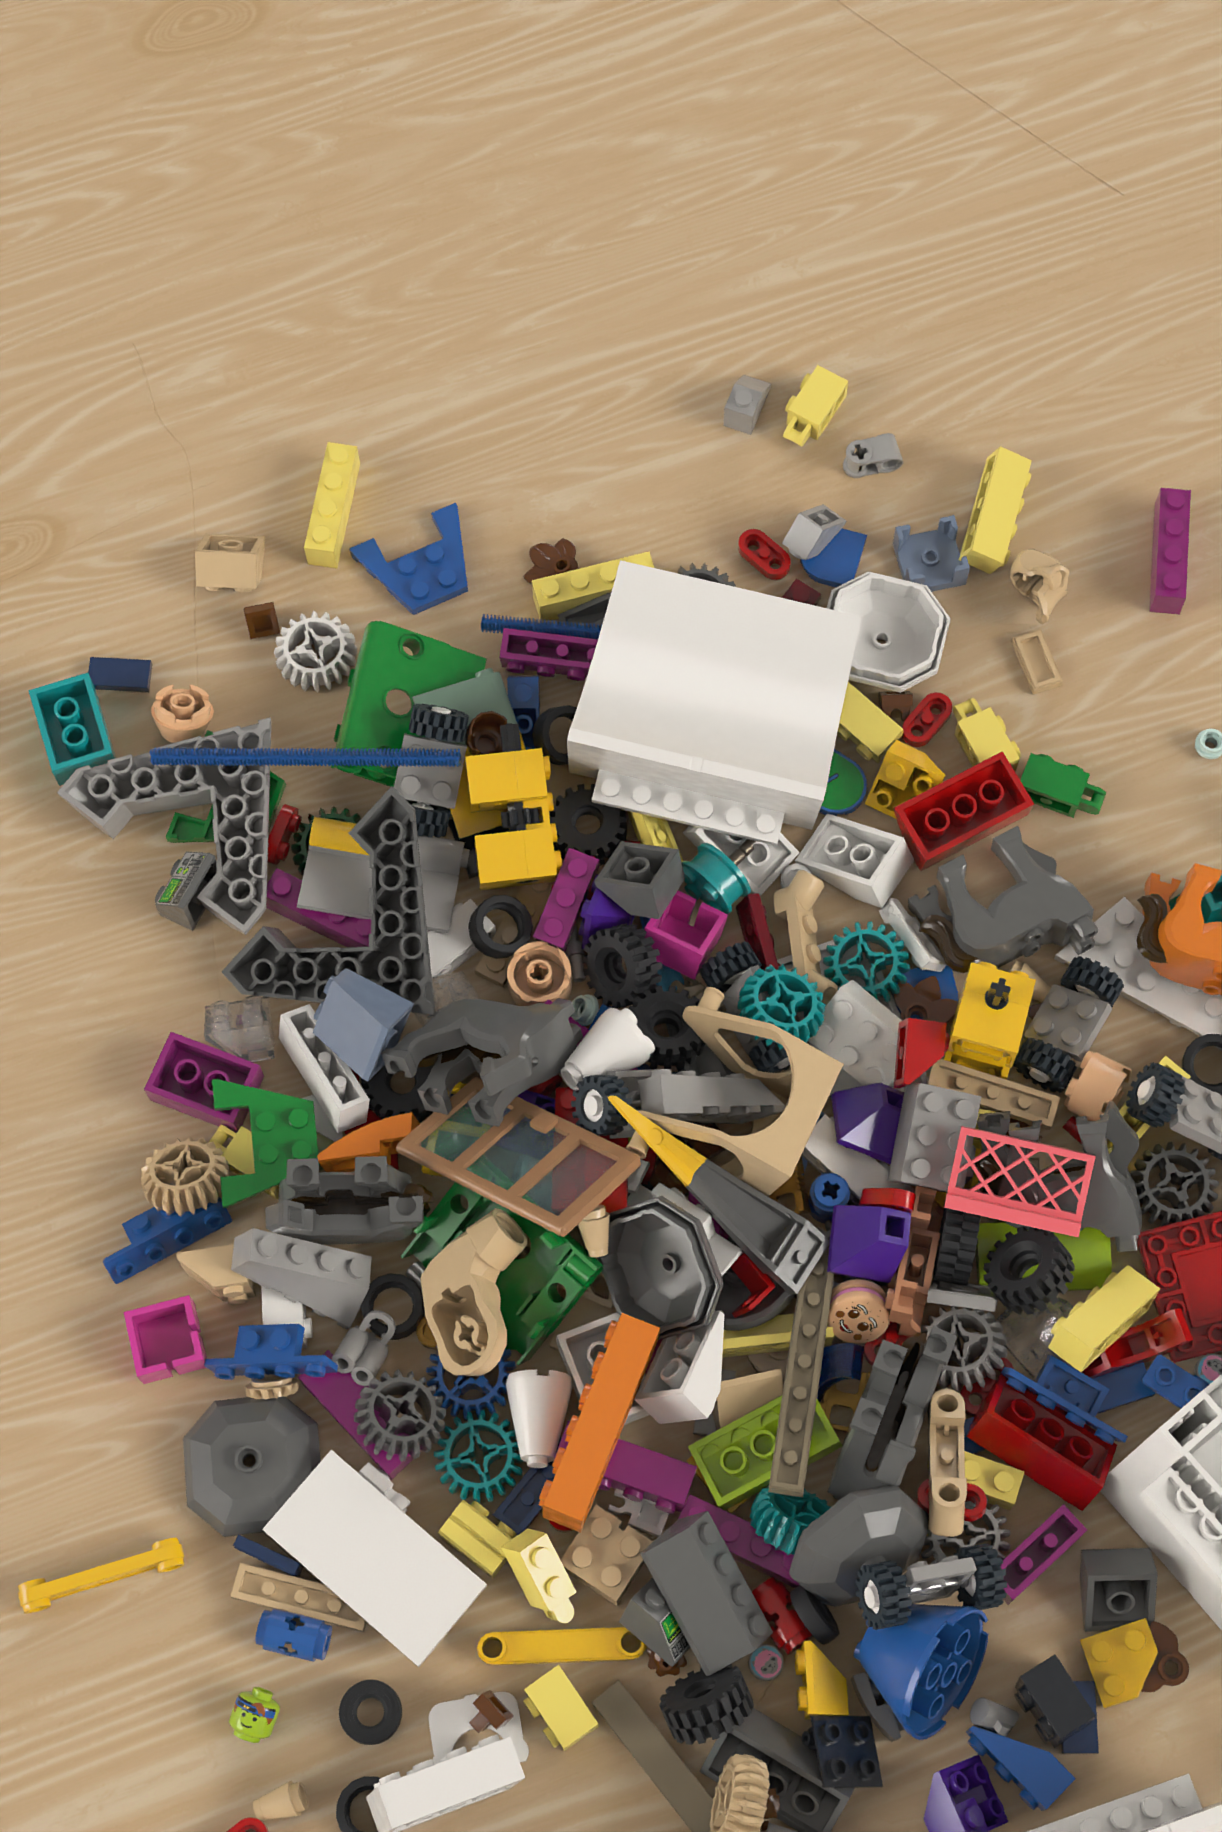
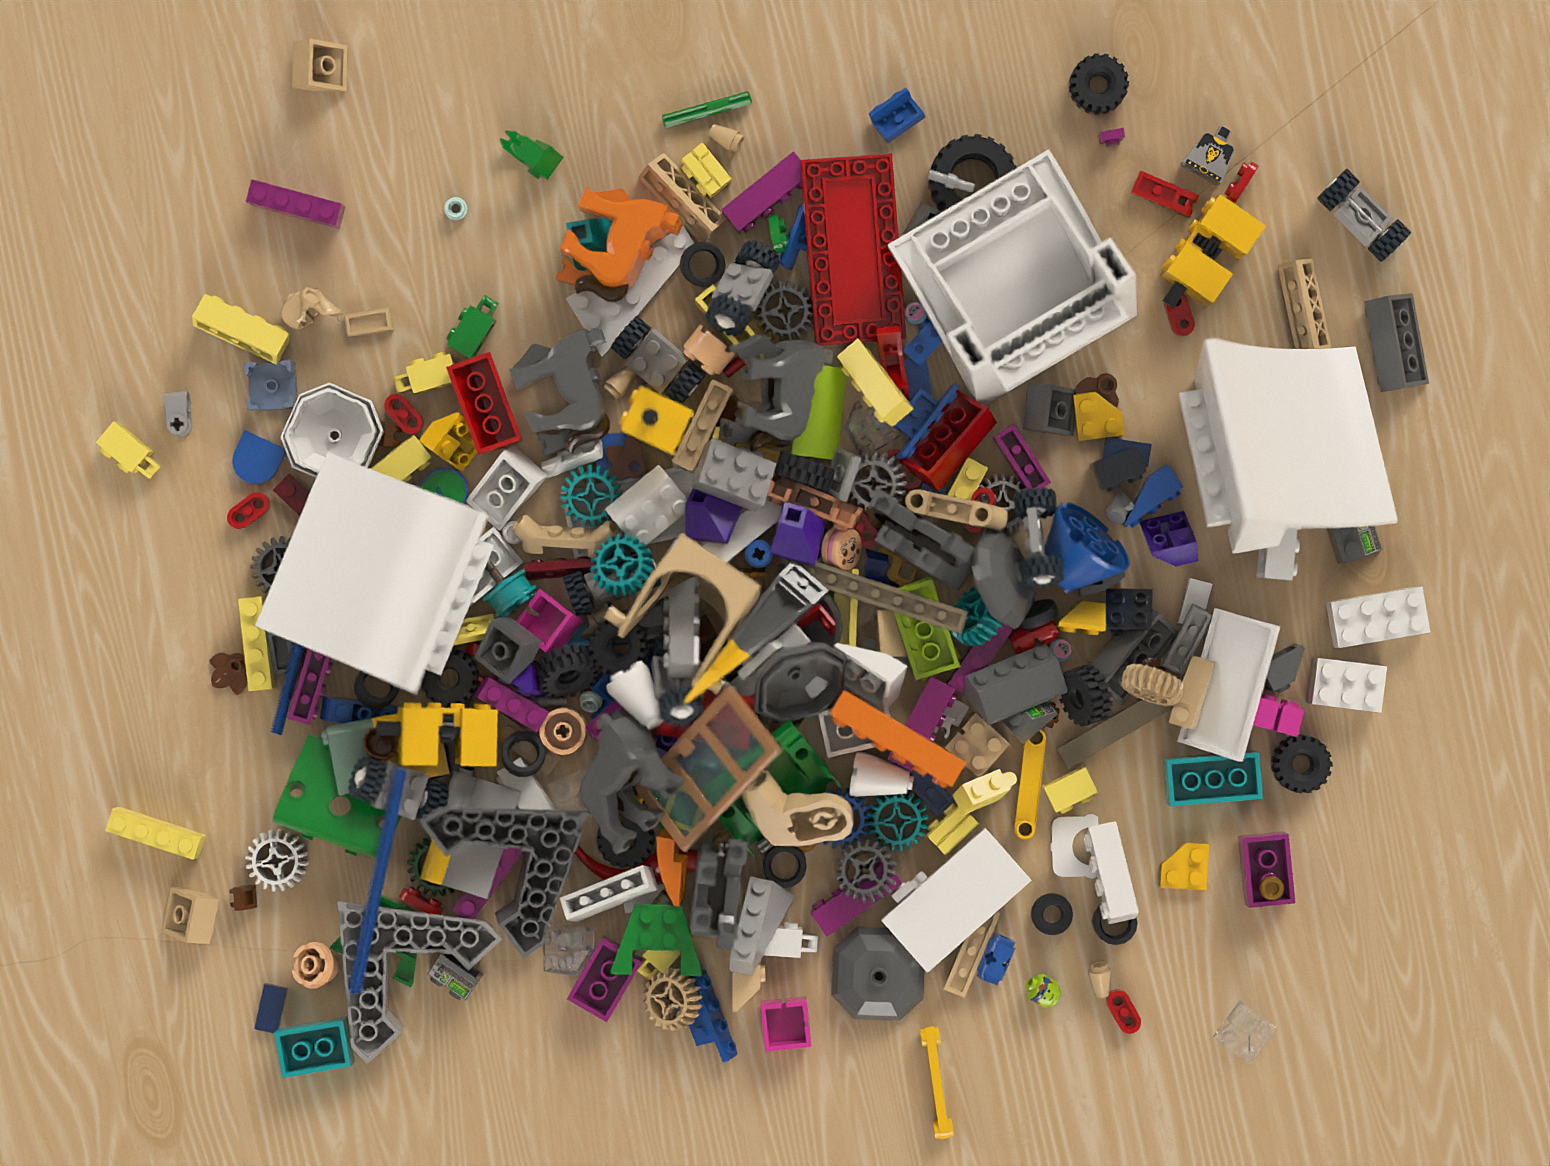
camera: 85 degrees left, 20 degrees up
blue bracket [204,1324,338,1380] -> none
dark blue tile [233,1534,304,1577] -> none
tan gear [245,1375,299,1400] -> none
sand blue slope [313,968,414,1081] -> none
light grey piece [332,1310,396,1386] -> none
blue wing [349,502,468,615] -> none
reddish brown tile [469,1690,514,1734] -> none
tan cone [578,1205,610,1257] -> none
light grey slope [724,375,771,435] -> none
light grey slope [782,504,847,560] -> none
red beam [859,1188,916,1213] -> none
red slope [894,1018,950,1088] -> none
coral fence [944,1126,1095,1237] -> none
black tyre [983,1226,1075,1315] -> none

